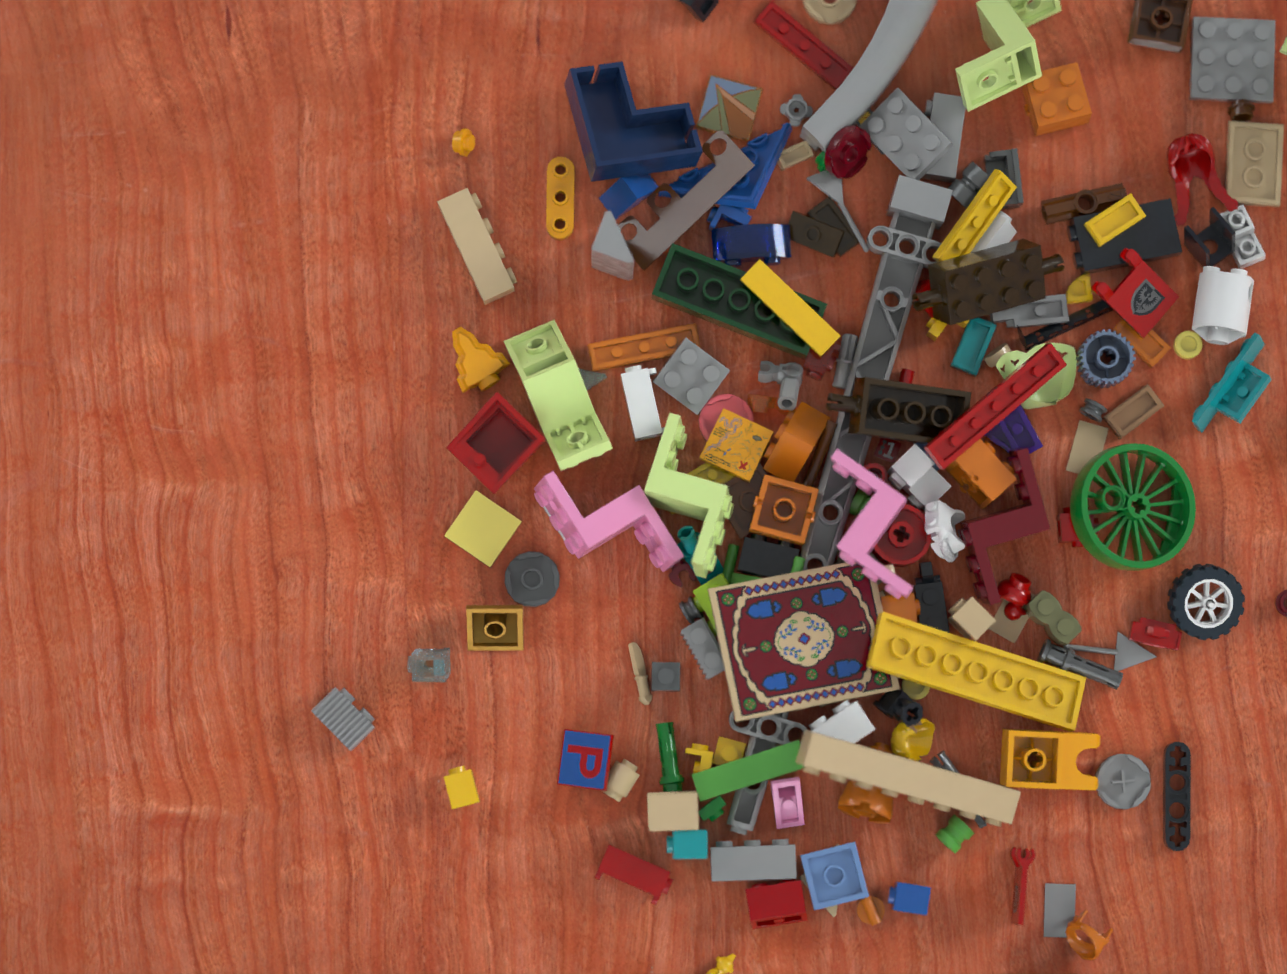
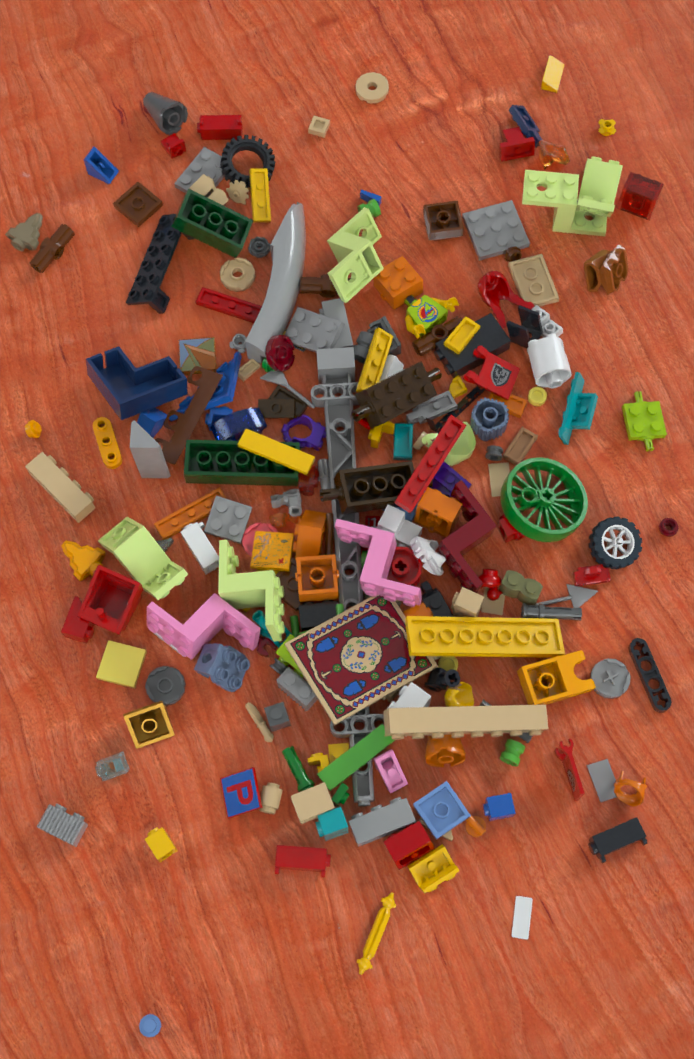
camera: 10 degrees left, 15 degrees down
none -> red slope [61,596,94,644]
none -> sand blue piece [194,643,250,692]
none -> dark purple piece [281,415,326,451]
none -> reddish brown piece [301,274,351,298]
none -> torso [404,295,459,338]
none -> yellow bracket [407,844,460,893]

